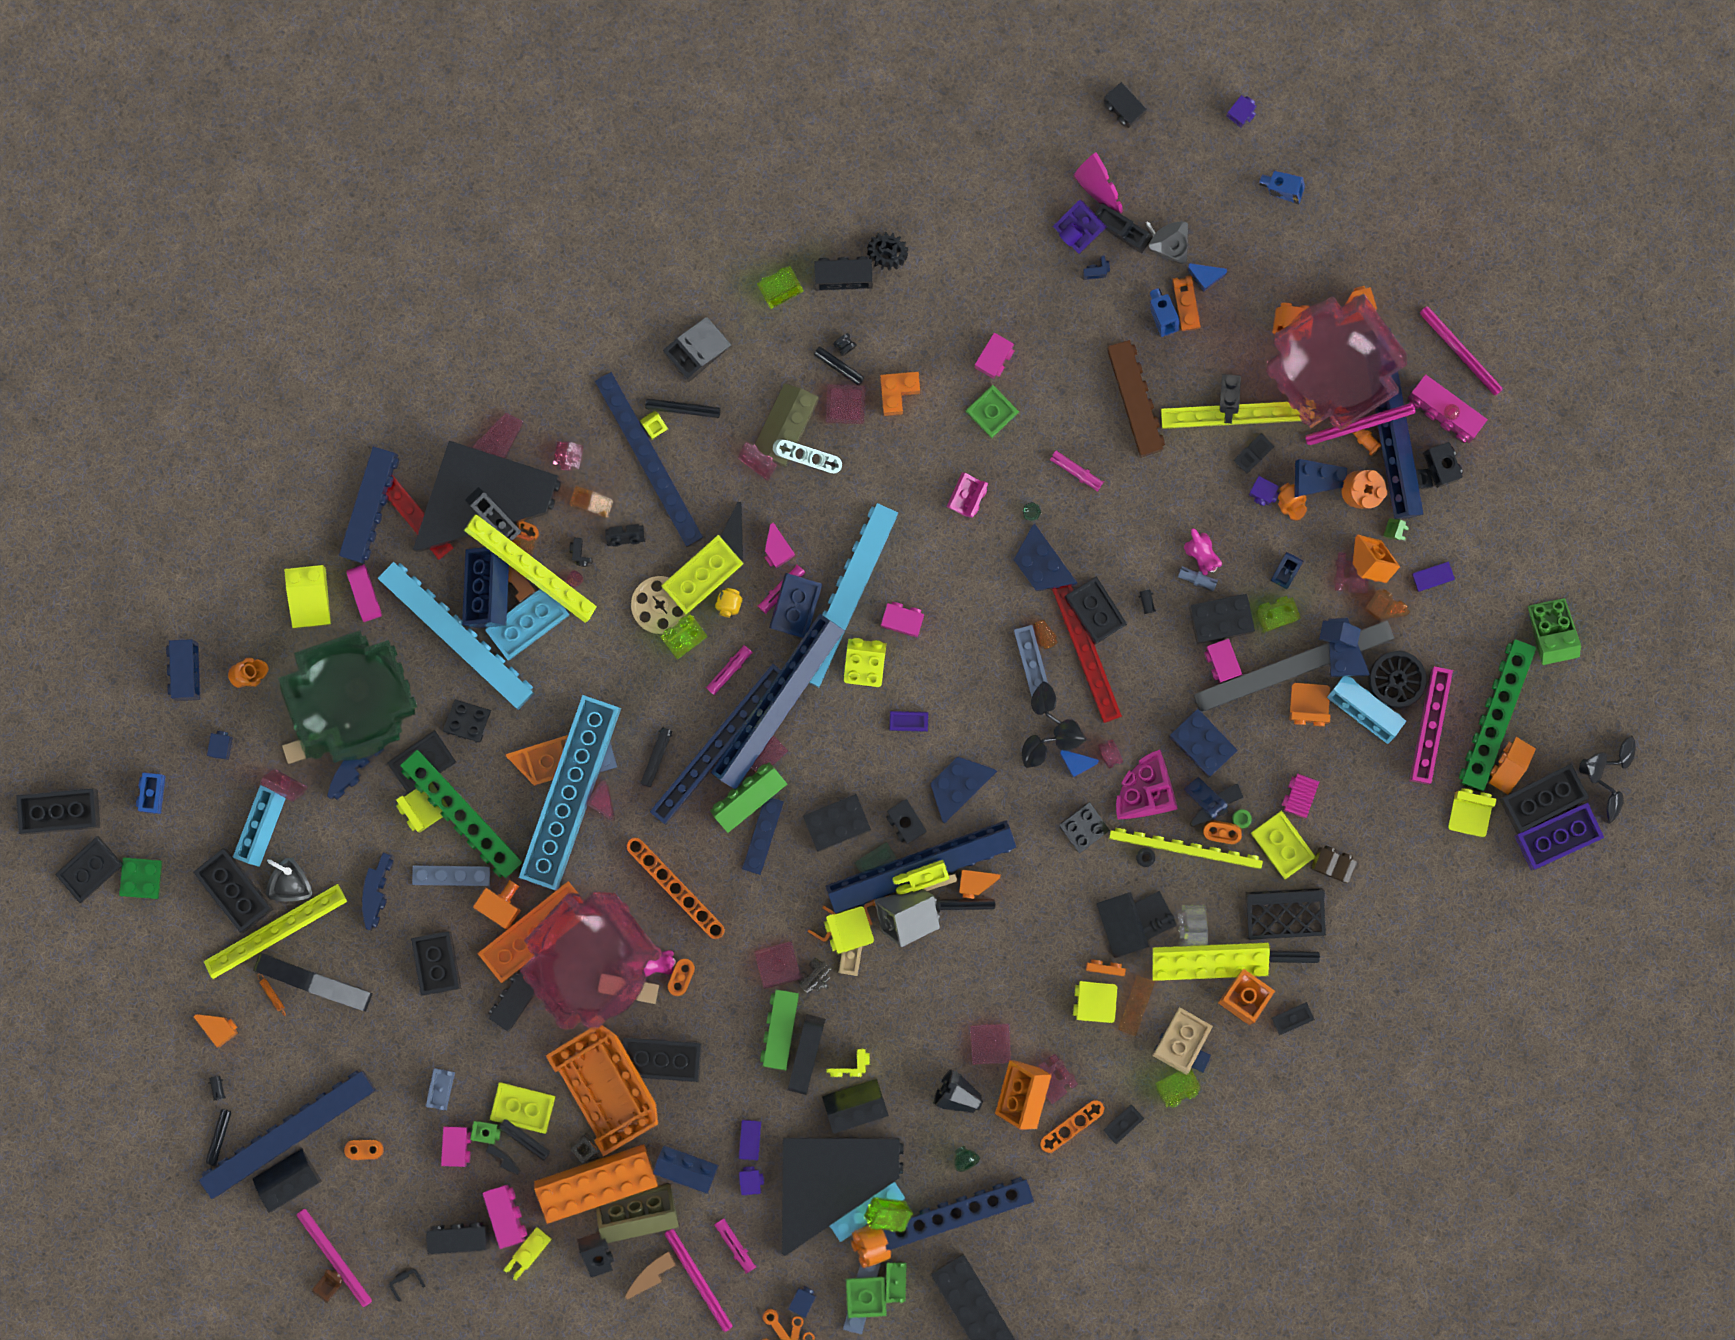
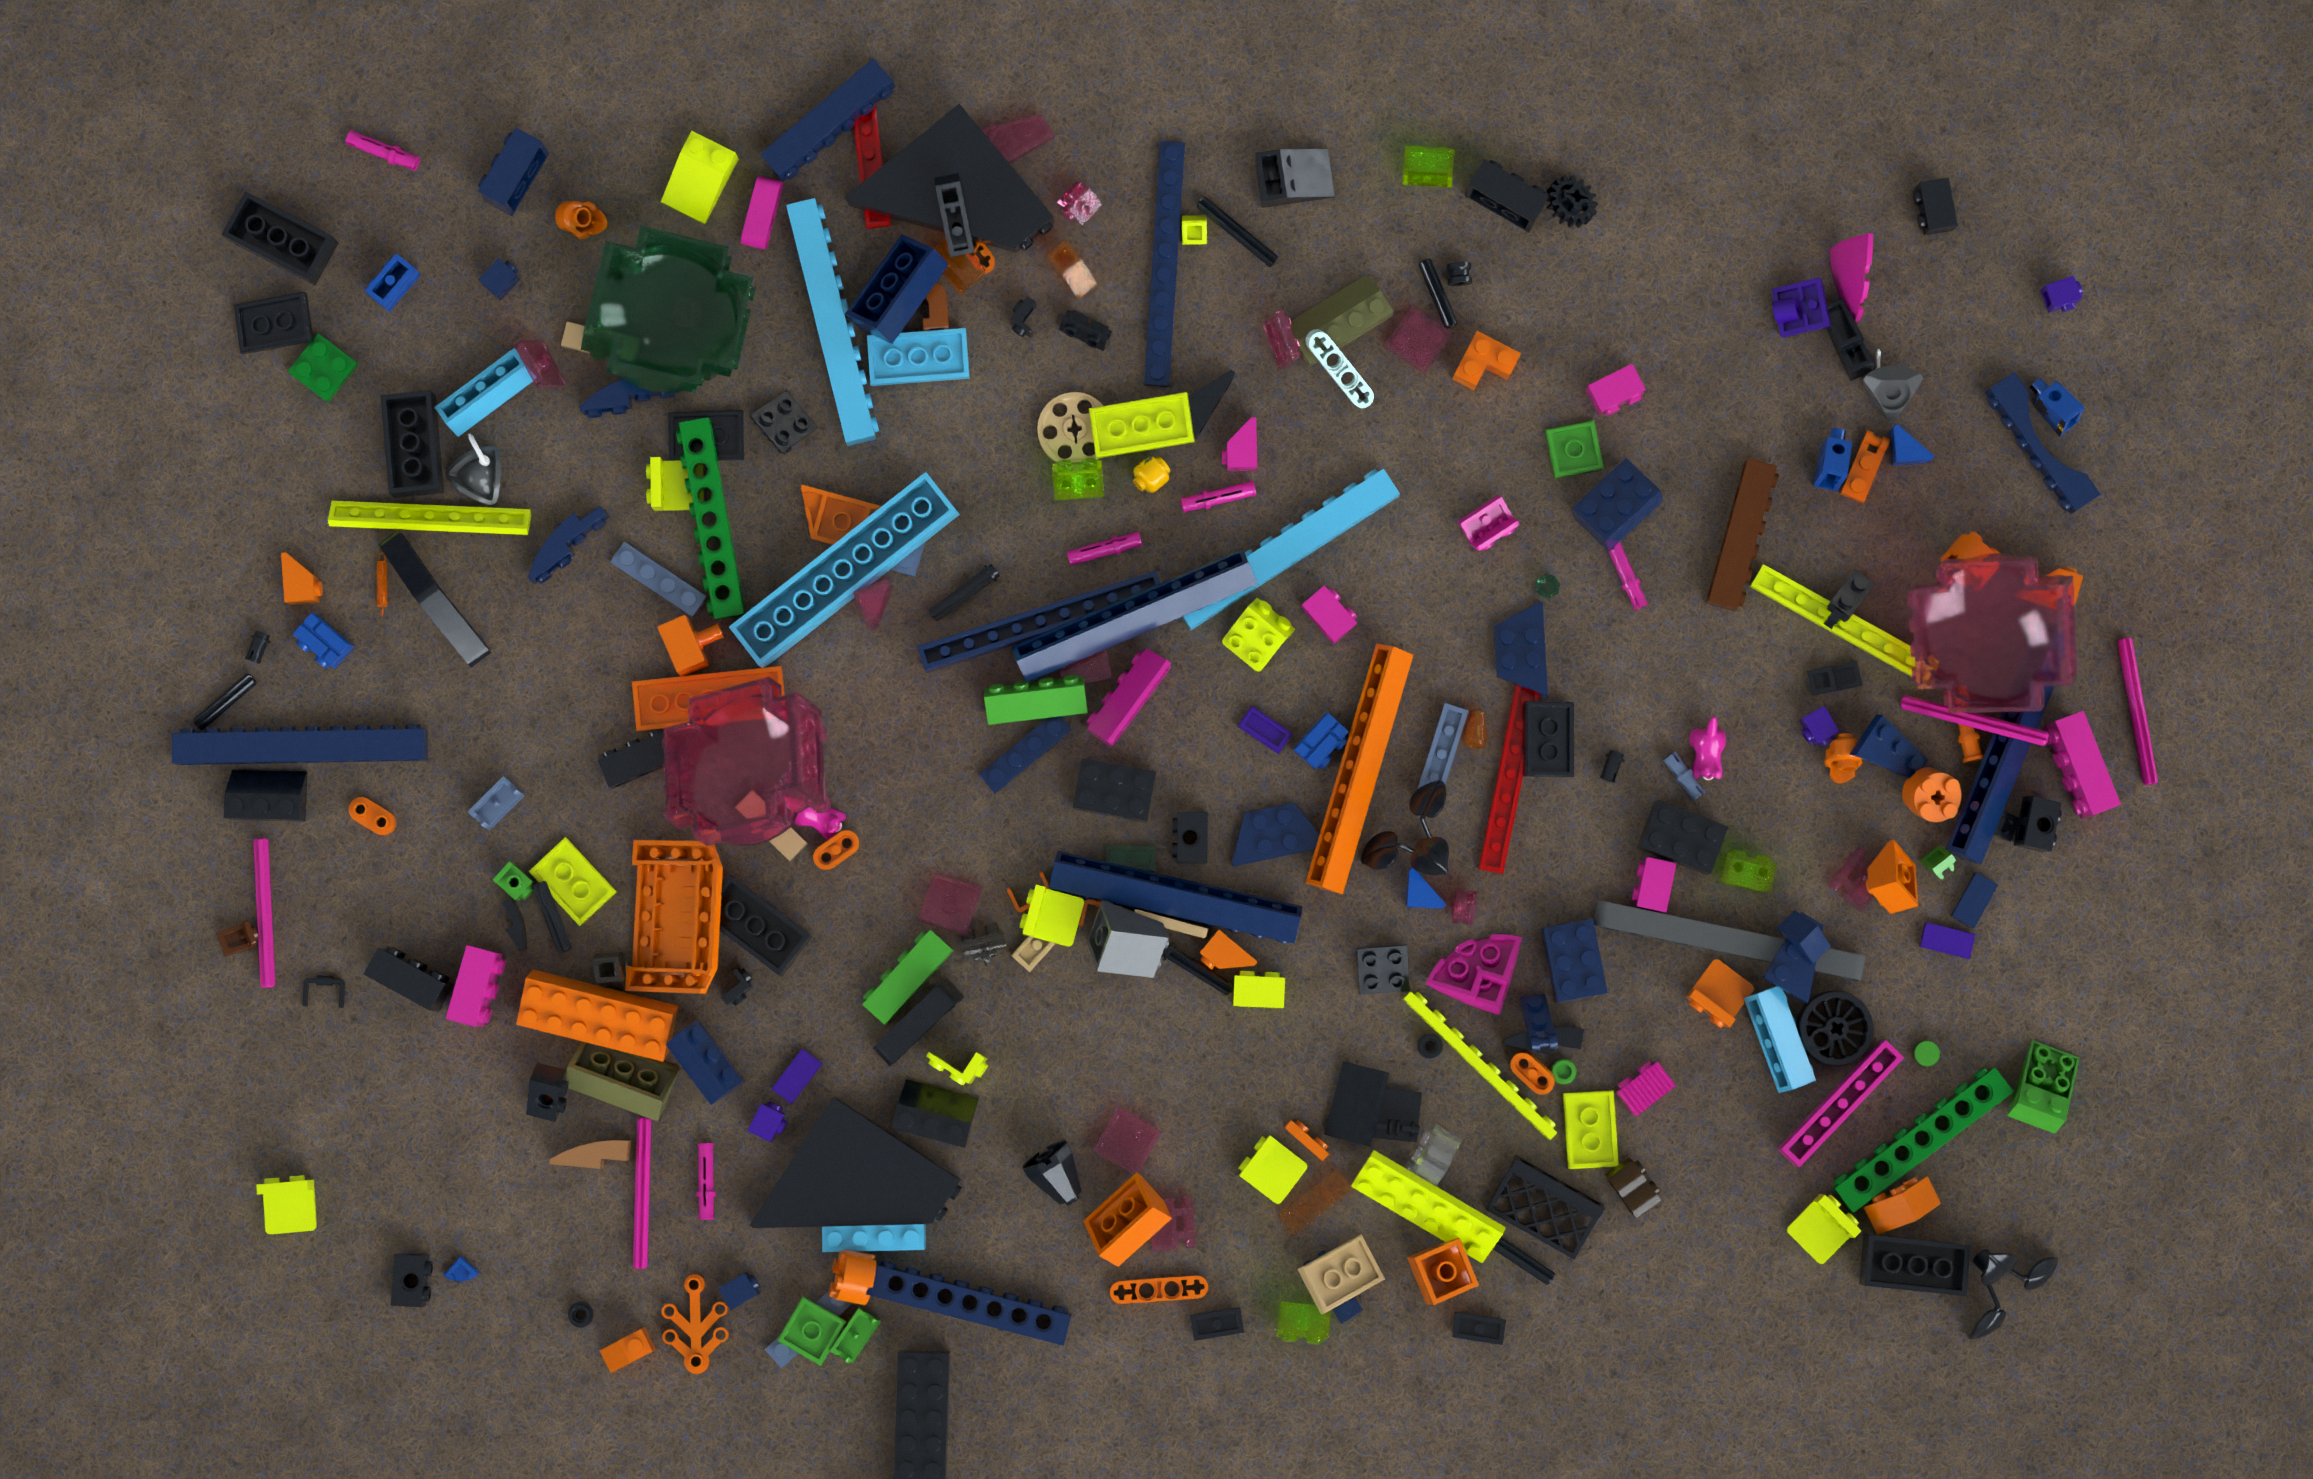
camera: 30 degrees right, 0 degrees up
black brick [411,931,462,996] -> none
dark pink brick [441,1126,472,1167] -> none
neon yellow plate [464,514,597,623] -> none
neon yellow hinge [503,1227,552,1281] -> none
clear pink hinge [567,571,584,588] -> none
orange beam [627,838,725,939] -> none
dark blue plate [769,573,822,638] -> none
clear neon green brick [864,1197,913,1232] -> none
neon yellow hinge [893,860,949,895] -> none
clear green brick [954,1146,980,1172] -> none
dark blue bracket [1083,256,1110,280] -> none
dark blue slope [1270,552,1303,589] -> none
clear orange slope [1364,589,1410,620] -> none
clear pink hinge [1444,404,1460,420] -> none
dark purple brick [1515,803,1604,870] -> none
none -> blue brick [293,612,354,669]
none -> dark pink pin [346,130,420,171]
none -> black bracket [721,967,753,1006]
none -> dark pink slope [1086,648,1171,748]
none -> neon yellow brick [1233,971,1285,1008]
none -> blue brick [1293,712,1349,770]
none -> orange brick [1305,644,1413,894]
none -> dark blue brick [1572,458,1663,551]
none -> bright green tile [1913,1041,1940,1066]
none -> dark blue tile [1951,872,1998,929]
none -> dark blue arch [1985,372,2101,514]

